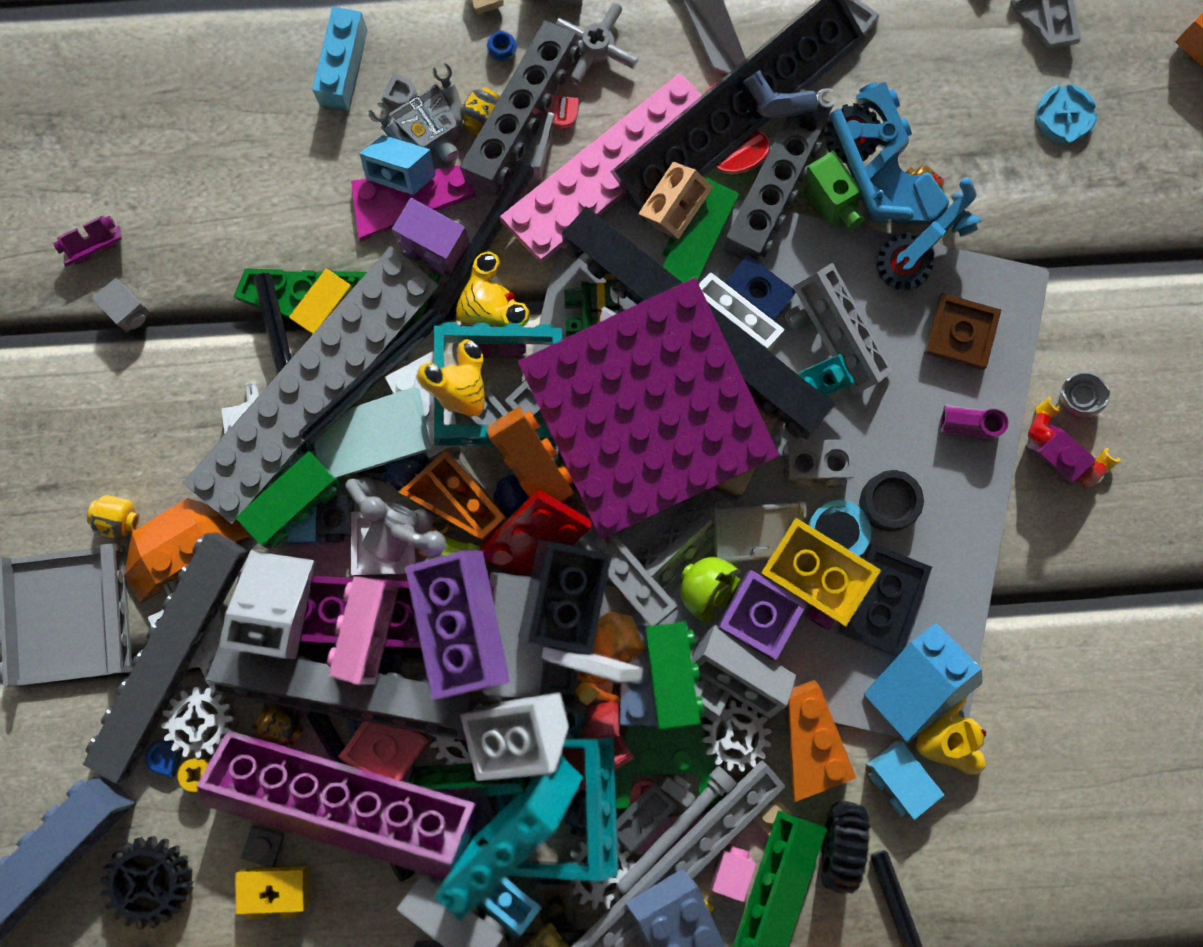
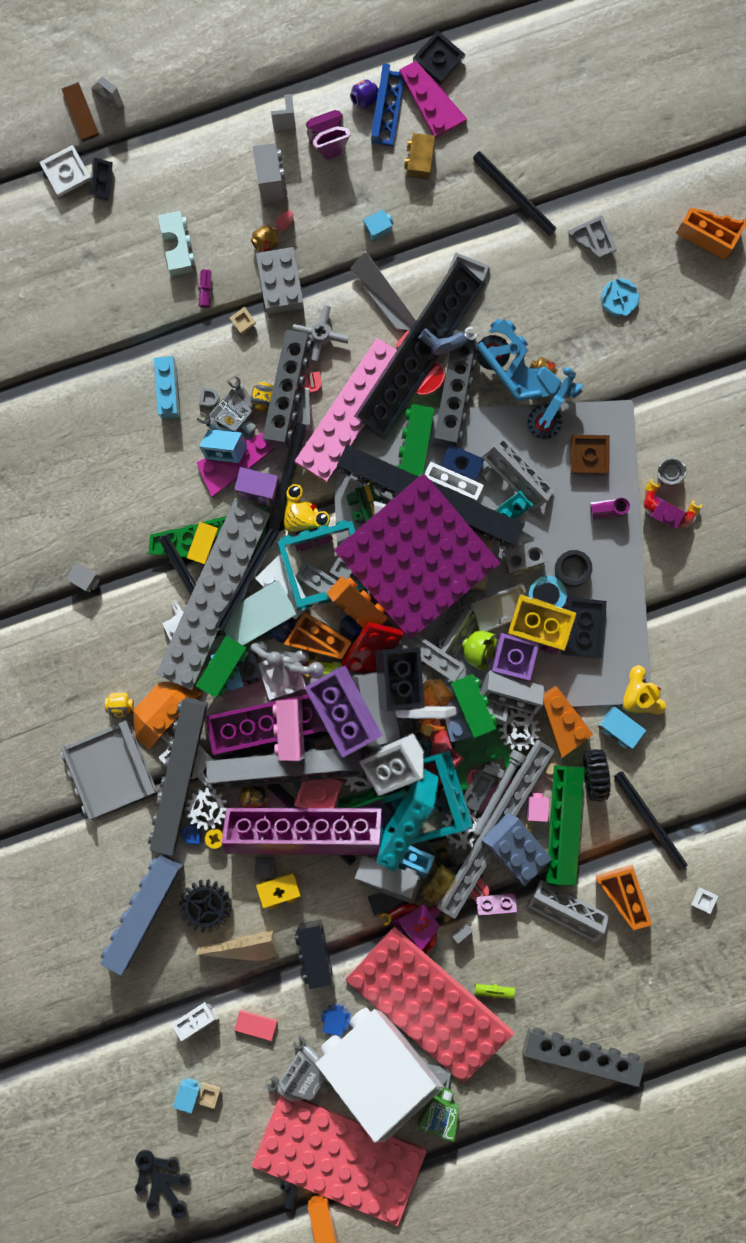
camera: 15 degrees left, 5 degrees up
magenta hinge [53,215,122,267] -> none
slope [219,551,315,659] -> none
yellow head [416,339,485,417] -> none
blue plate [487,31,517,62] -> none
light nougat brick [639,162,713,239] -> none
bright green torso [804,151,865,230] -> none
dark azure slope [864,623,983,744] -> none

